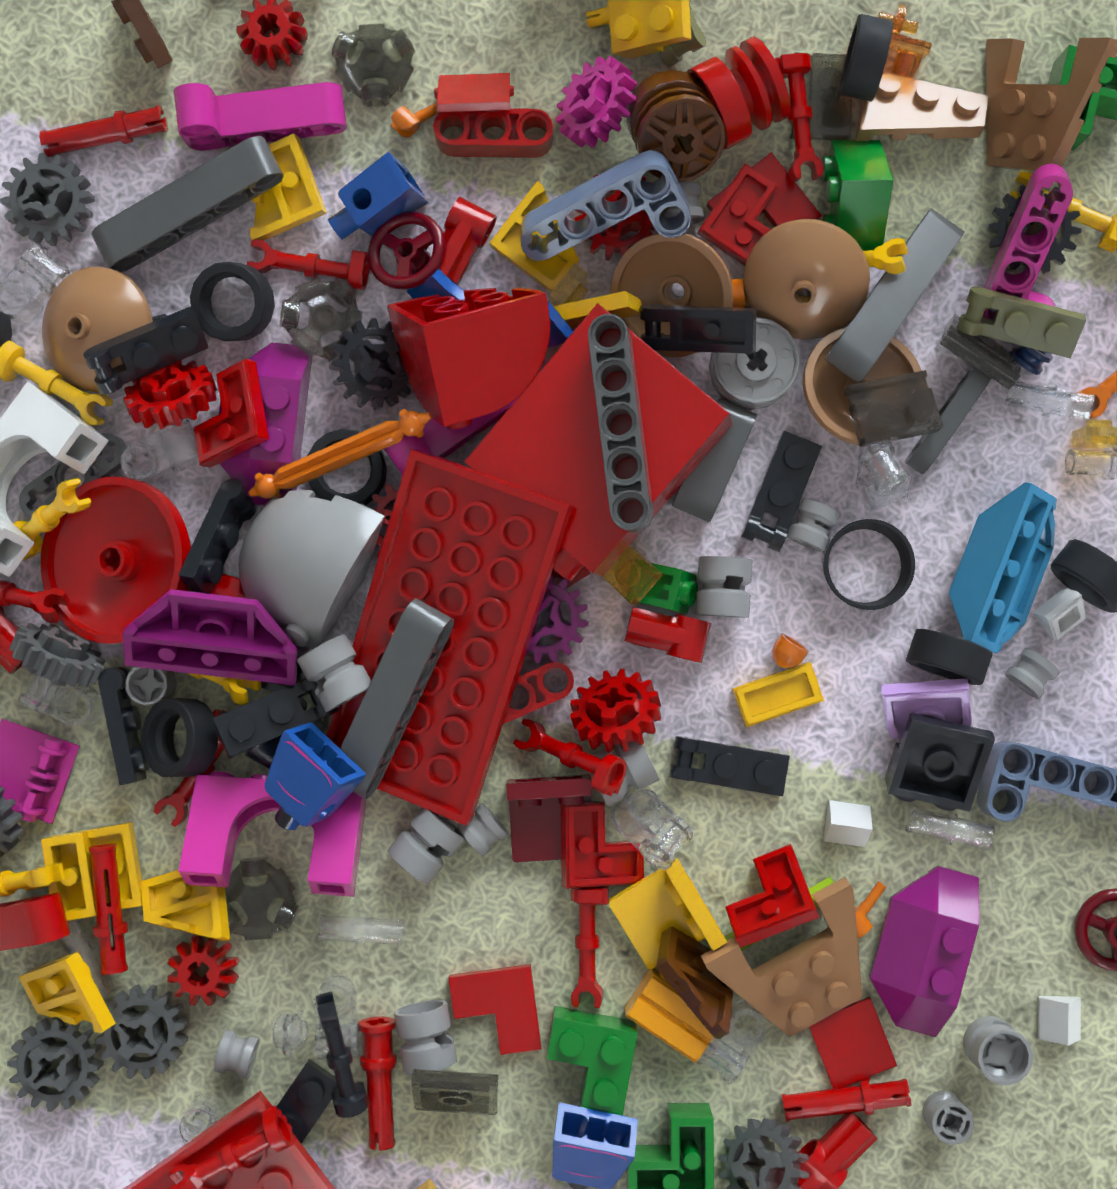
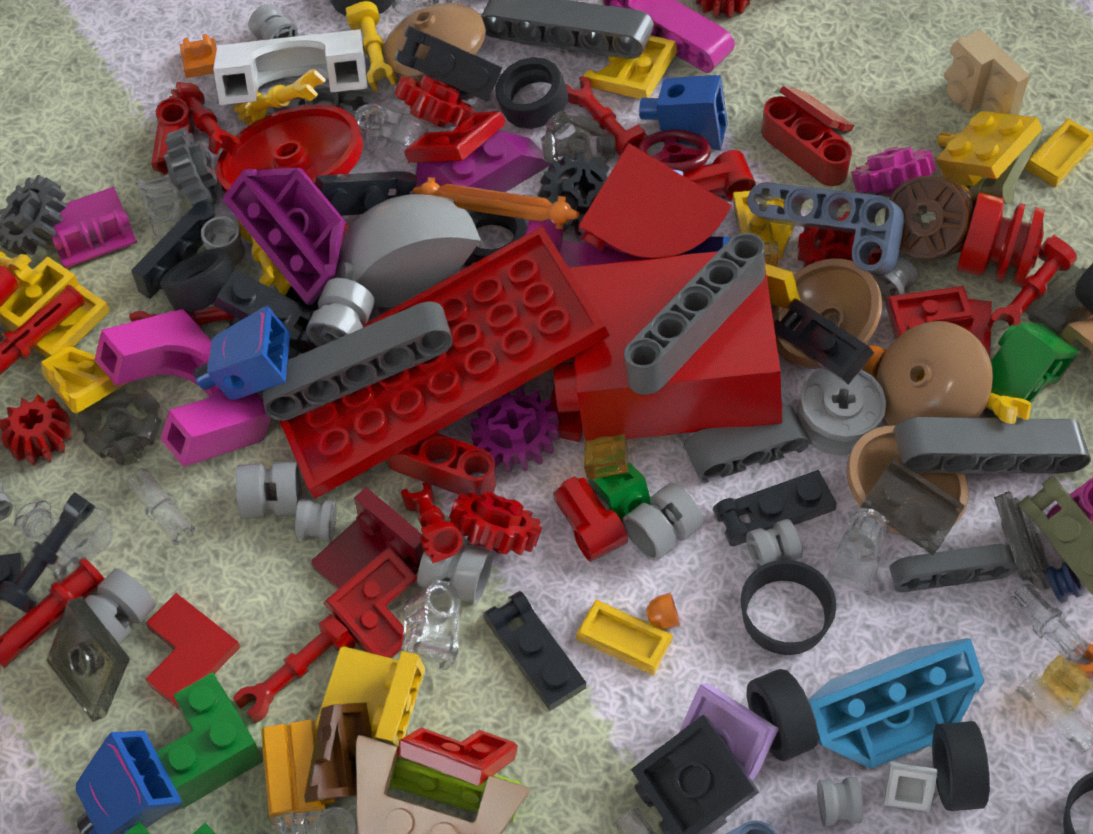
camera: 50 degrees right, 30 degrees down
clear smoke piece [331,23,416,107] -> none
orange hand [391,102,439,138] -> none
white slope [823,800,873,847] -> none

